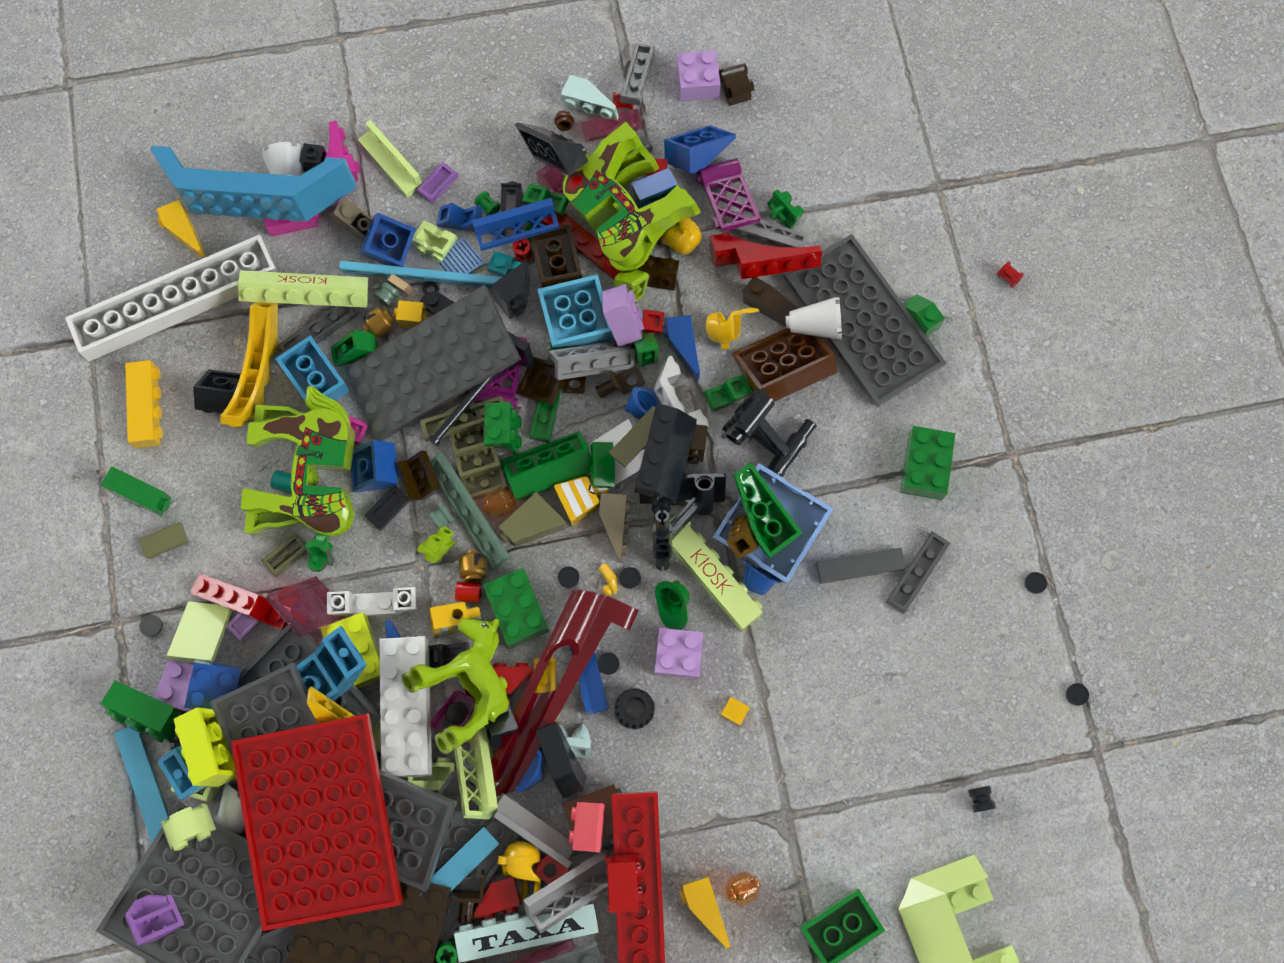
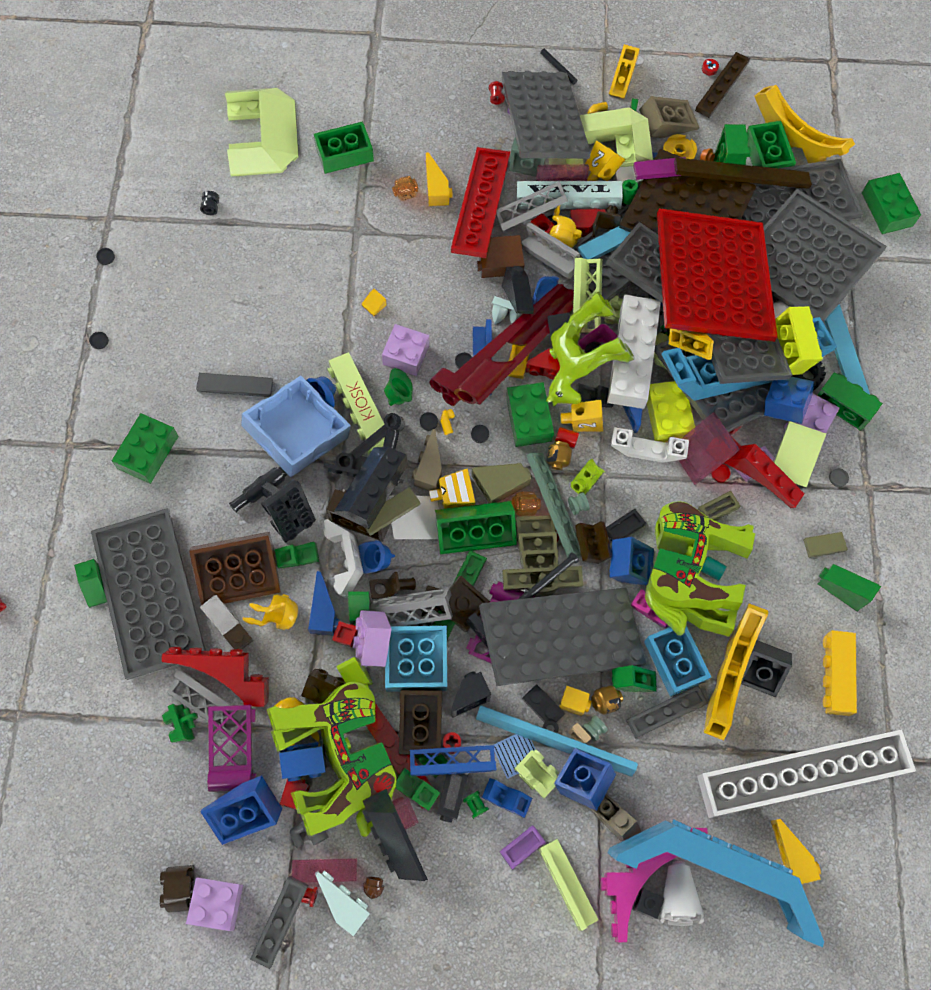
camera: 170 degrees left, 5 degrees down
medium lavender slope [125,895,184,946] -> none
yellowish green cylinder [161,803,216,851] -> none
yellowish green brick [238,270,368,308] -> none
green hips [305,533,335,572] -> none
green bracket [484,402,522,455] -> none
teal plate [487,251,521,276] -> none
coral slope [569,802,605,852] -> none
green slope [590,442,615,488] -> none
red brick [604,854,643,913] -> none
black tyre [615,688,655,730] -> none
pearl gold brick [726,514,758,559] -> none
green wedge [733,463,803,559] -> none
white cone [786,297,842,339] -> none
dark grey tile [886,531,950,614] -> none

